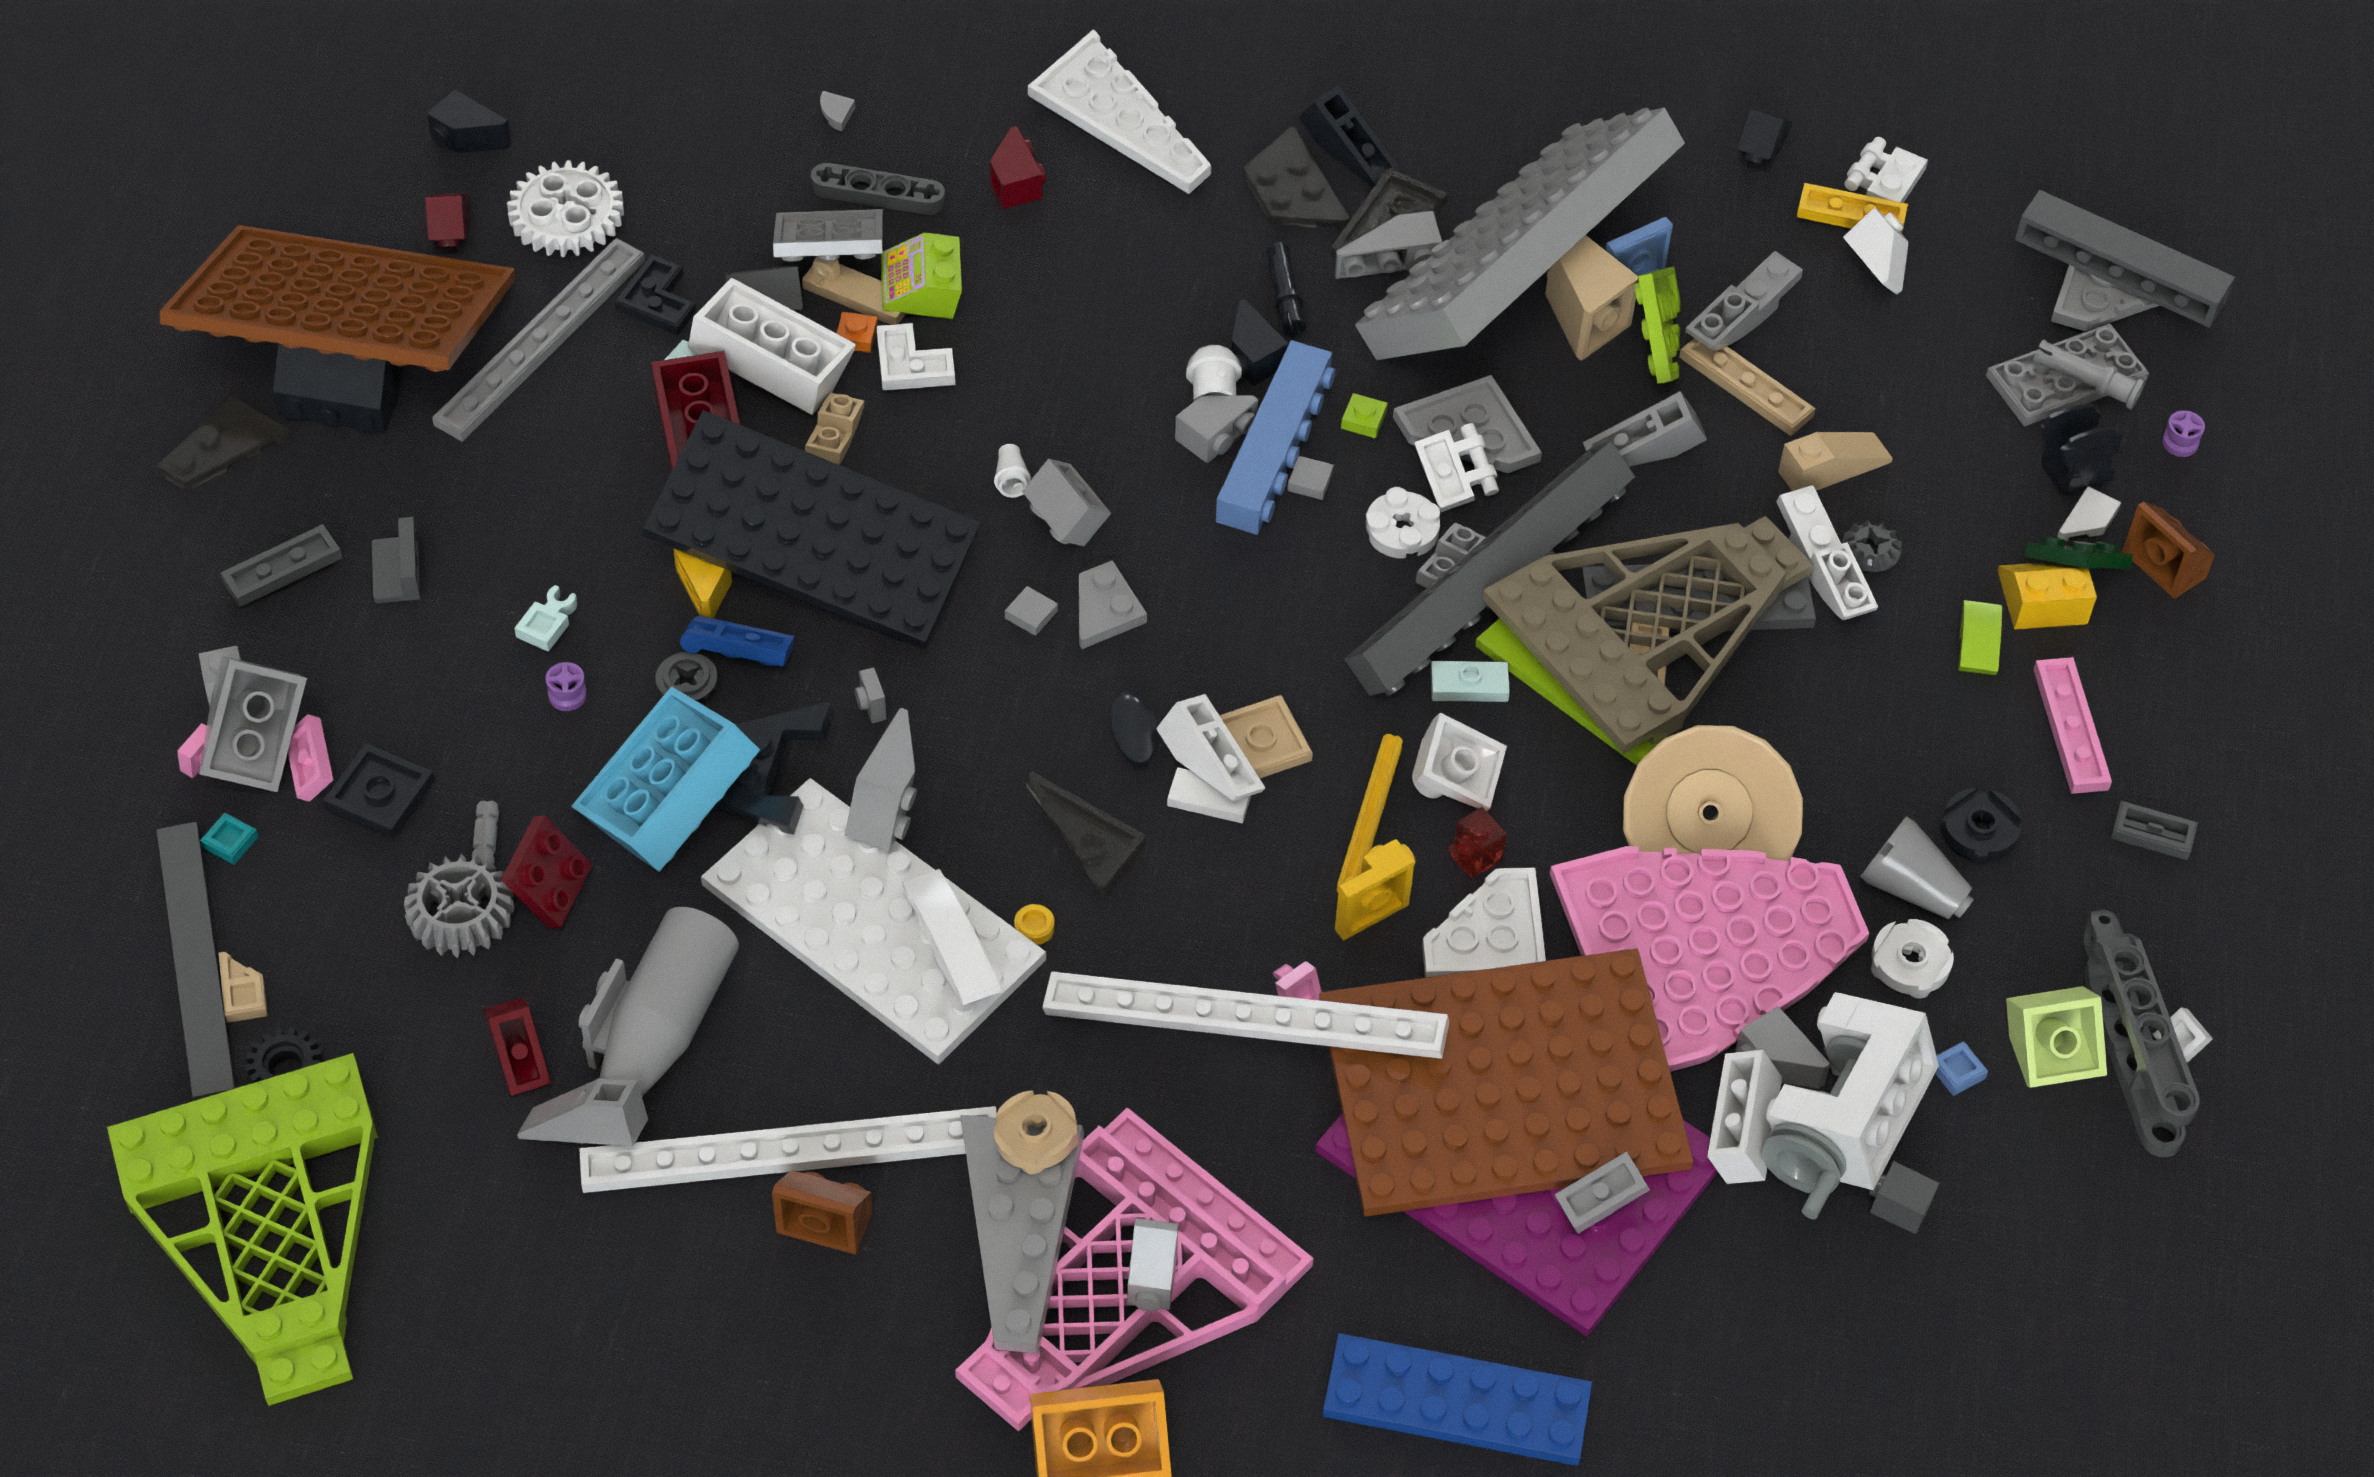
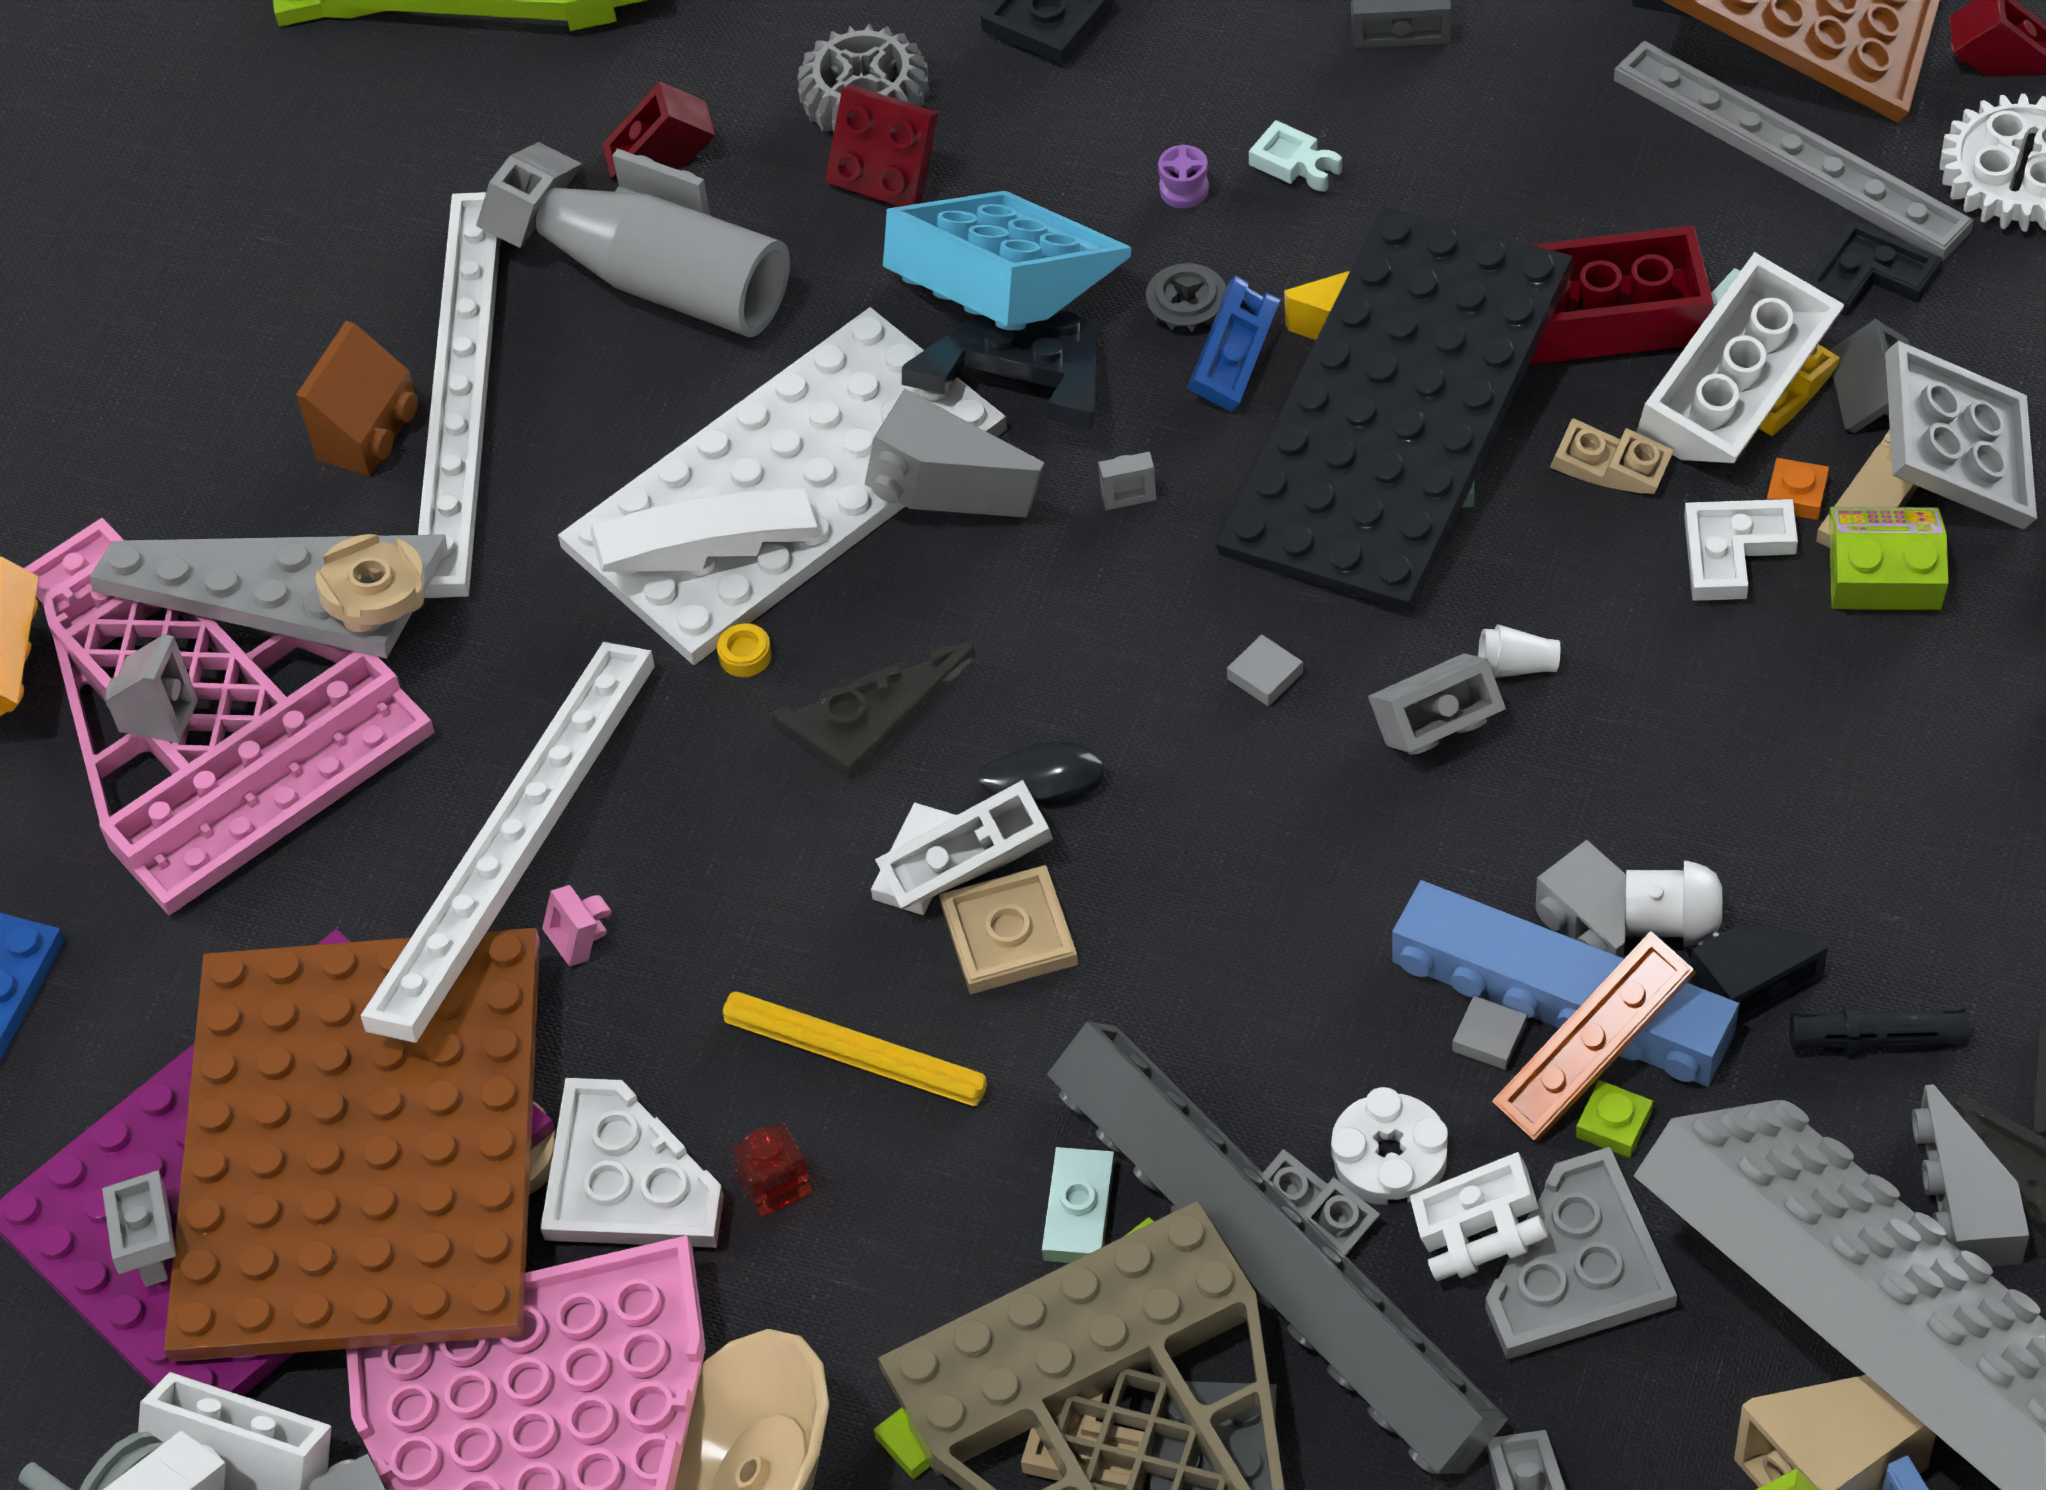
camera: 105 degrees right, 0 degrees up
light grey axle [471,801,499,865] -> none
light grey wing [1079,560,1147,649] -> none
yellow plate [1335,839,1415,941] -> none
white slope [1412,713,1507,811] -> none
none -> tile [1492,931,1696,1143]

